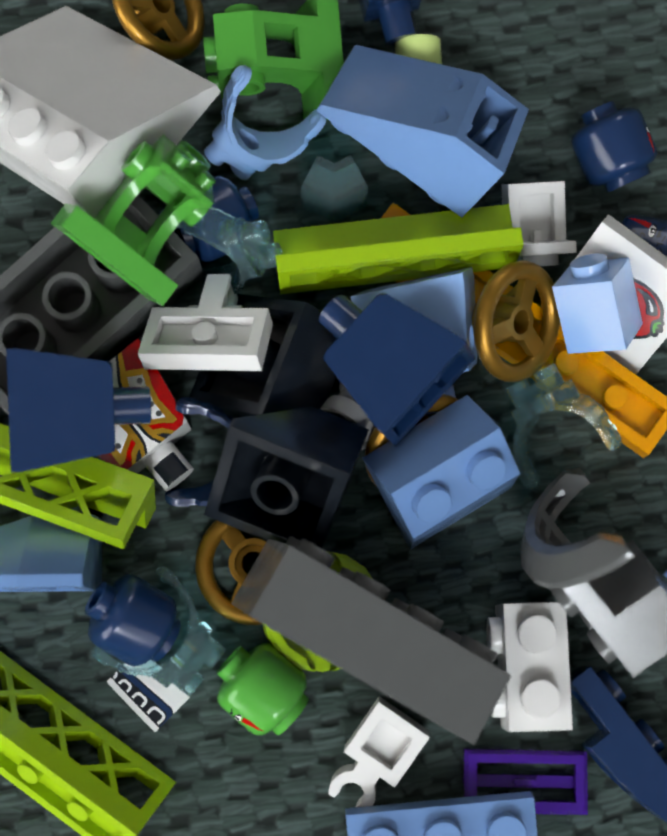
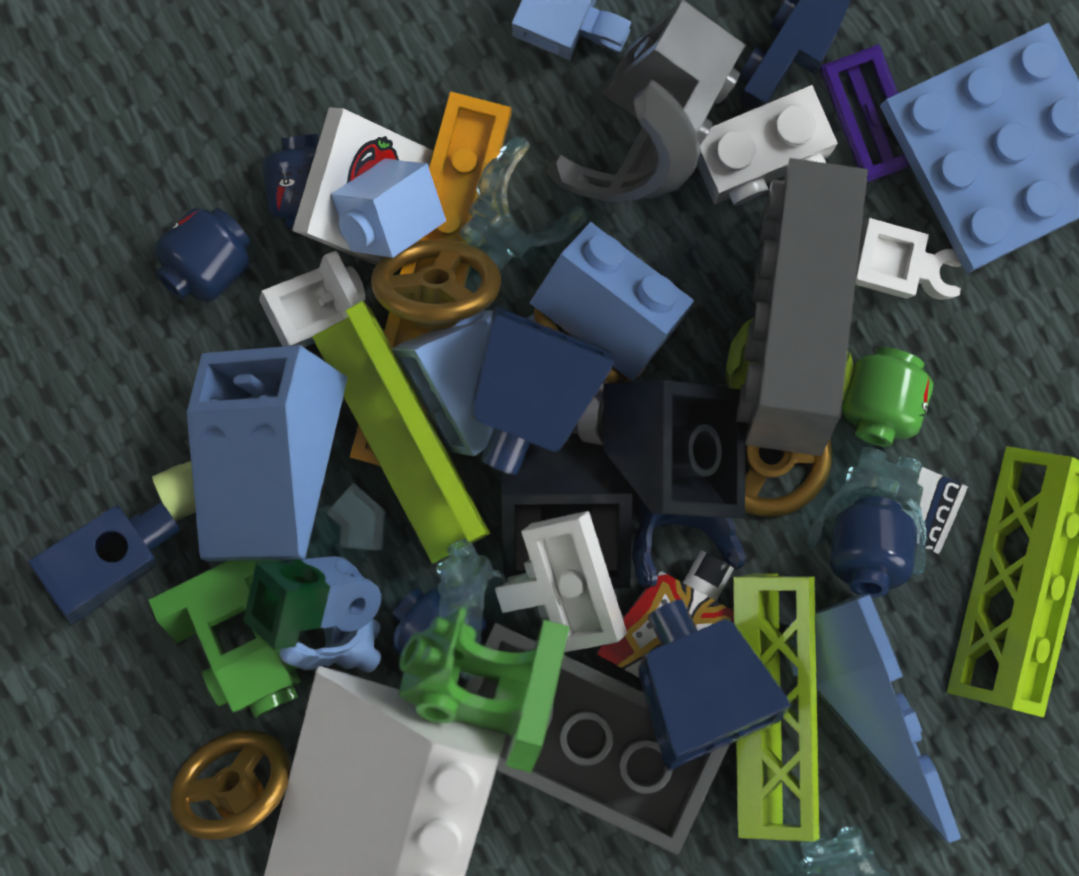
camera: 105 degrees left, 5 degrees up
none -> dark green leg [243,556,381,650]

